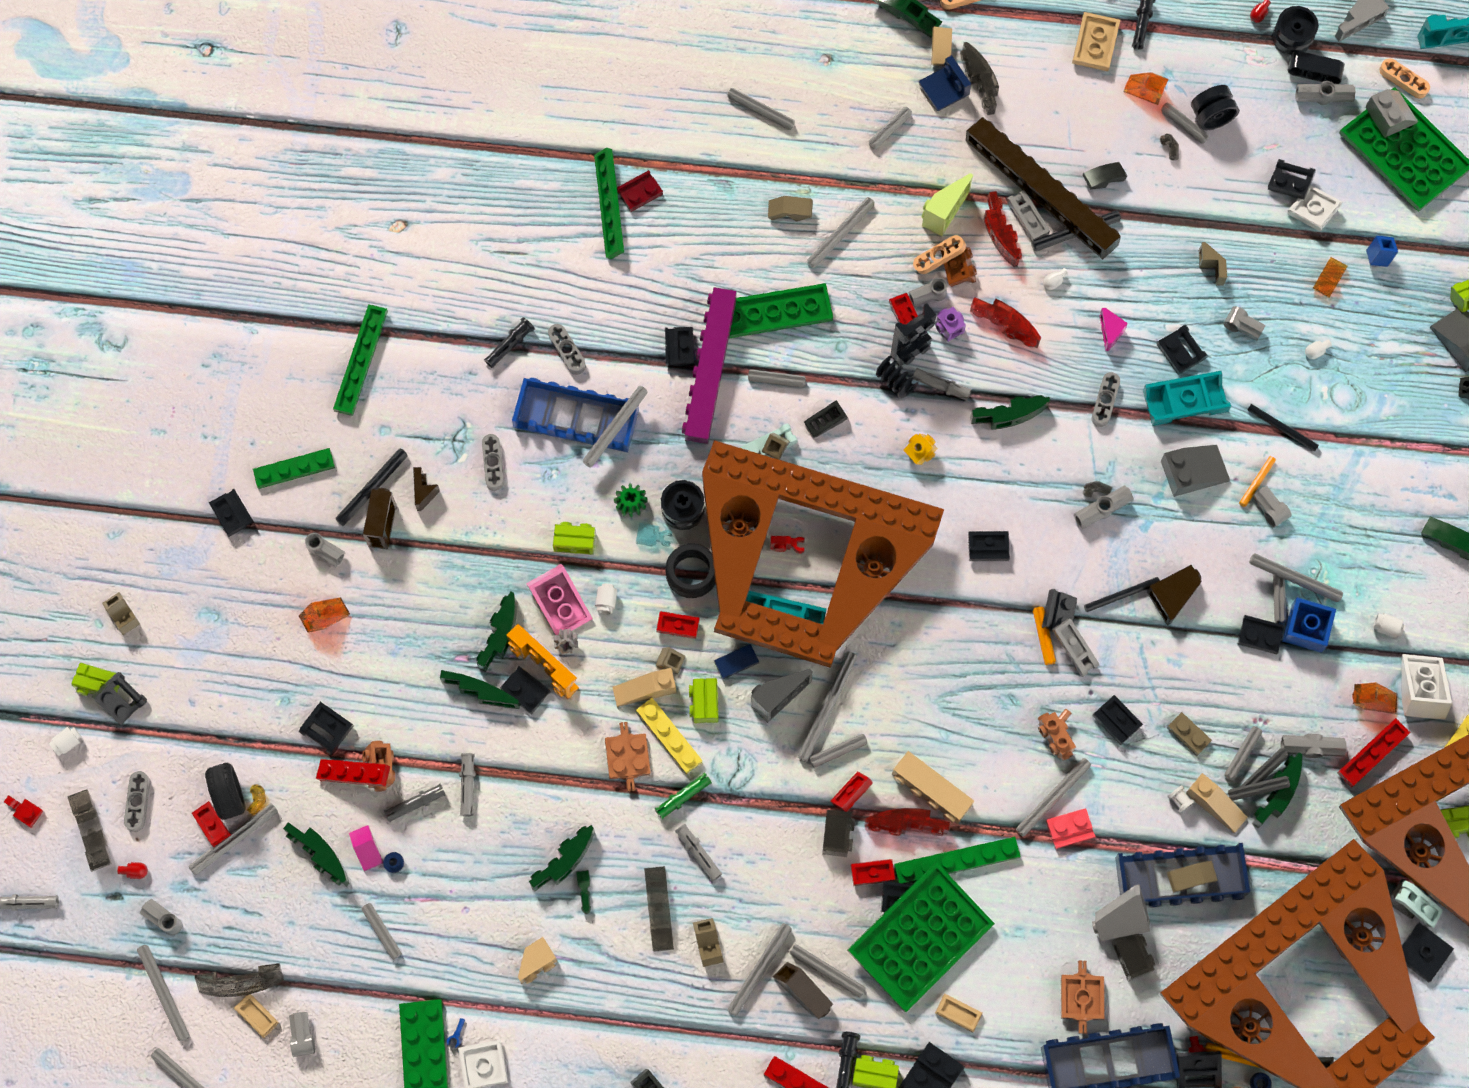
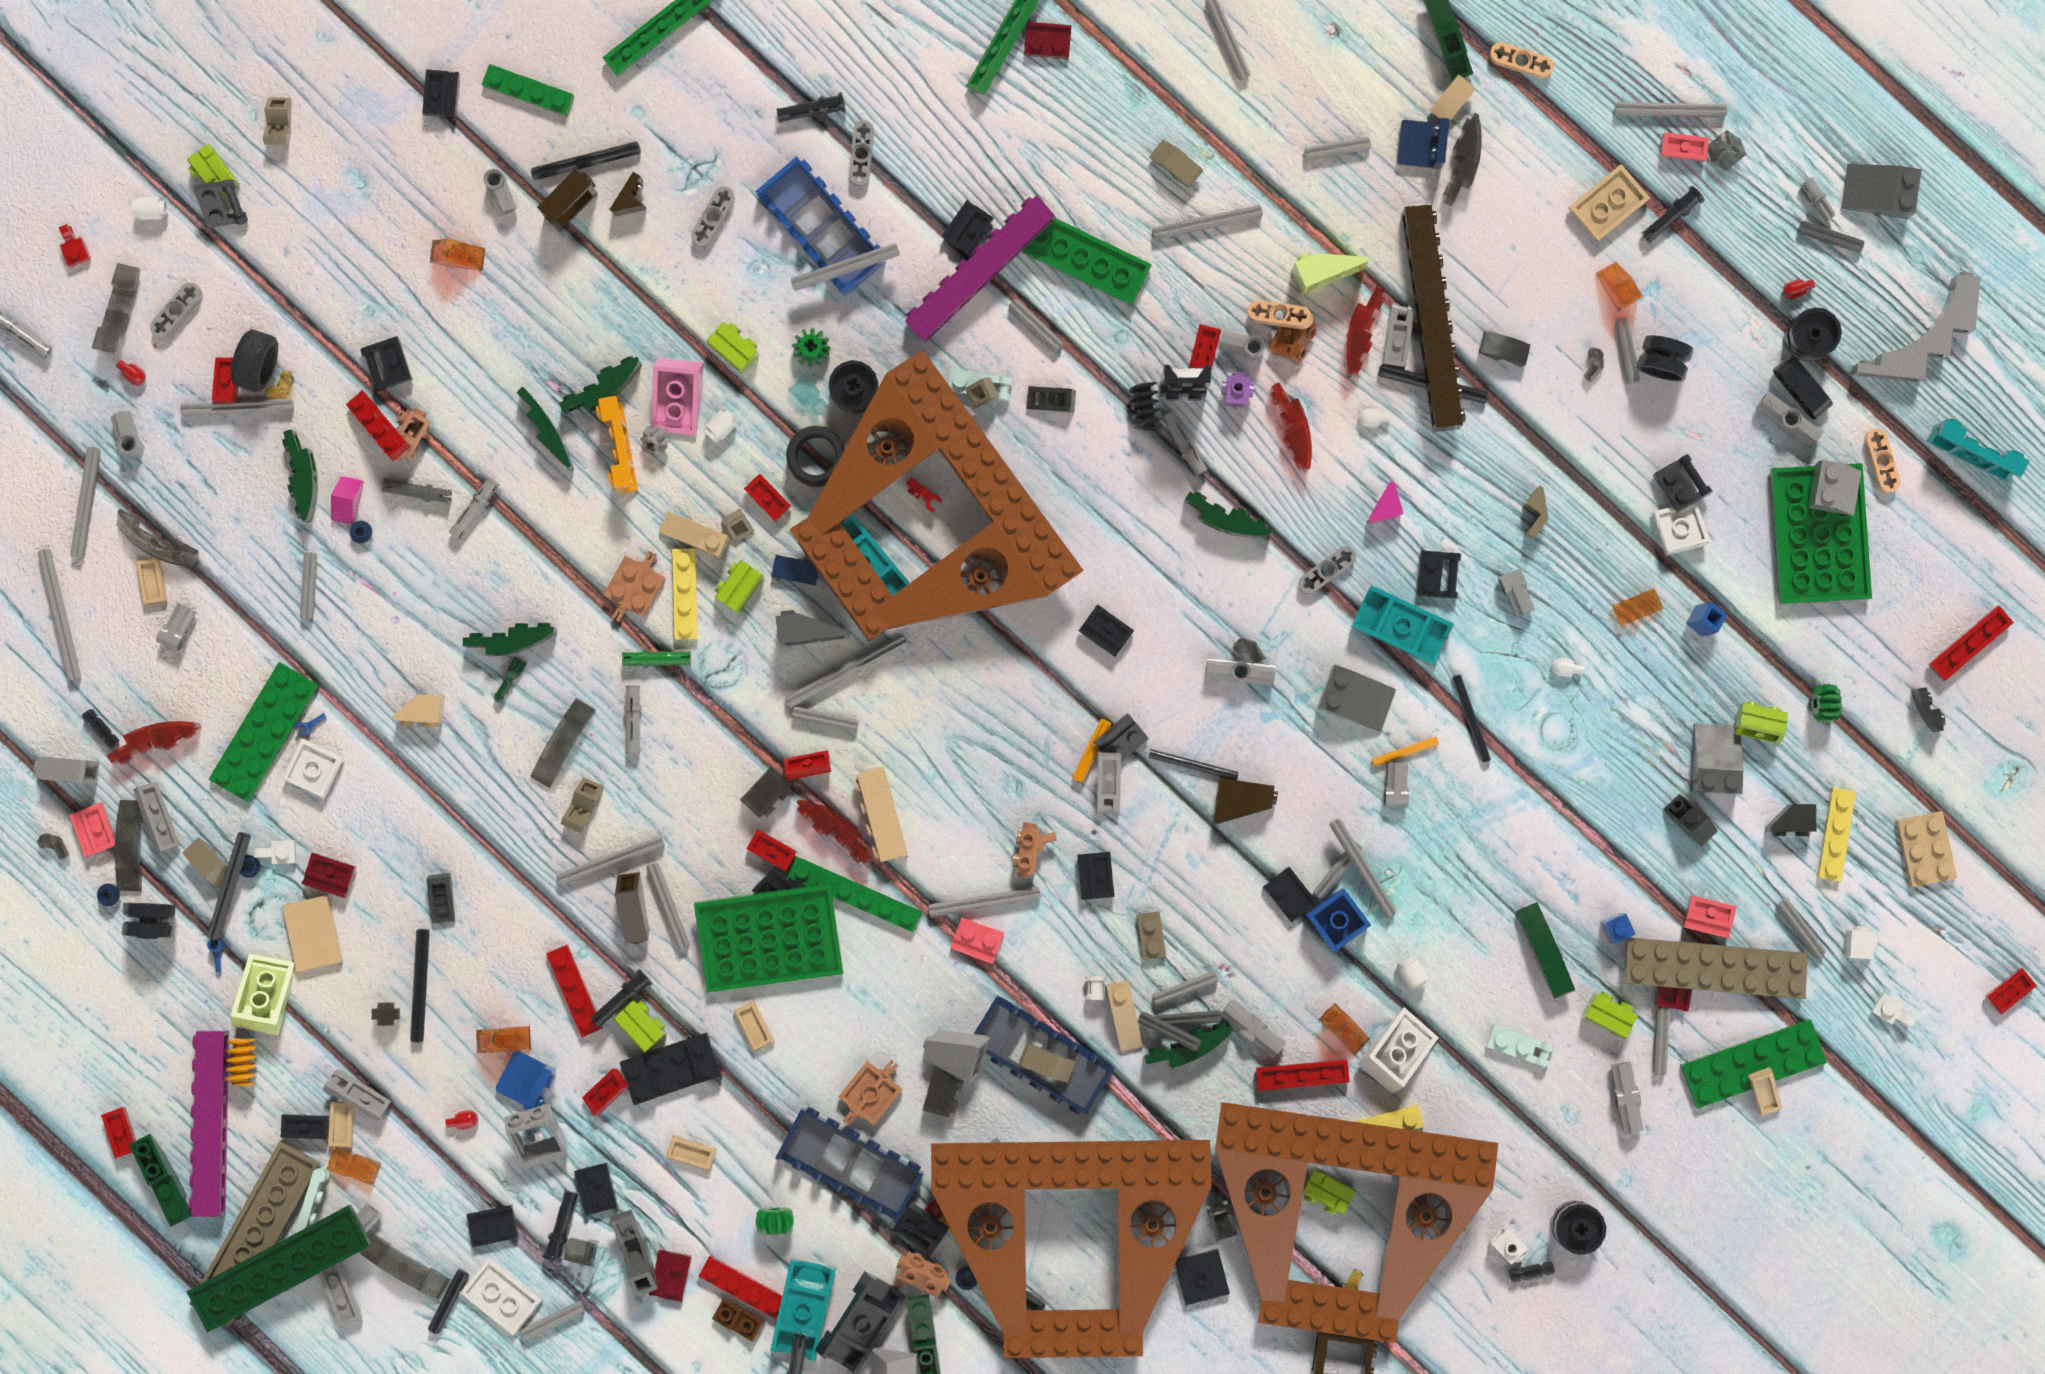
camera: 40 degrees right, 15 degrees up
black plate [500,666,551,714] -> none
yellow brick [903,434,938,465] -> none
light aqua plate [1395,881,1443,928] -> none

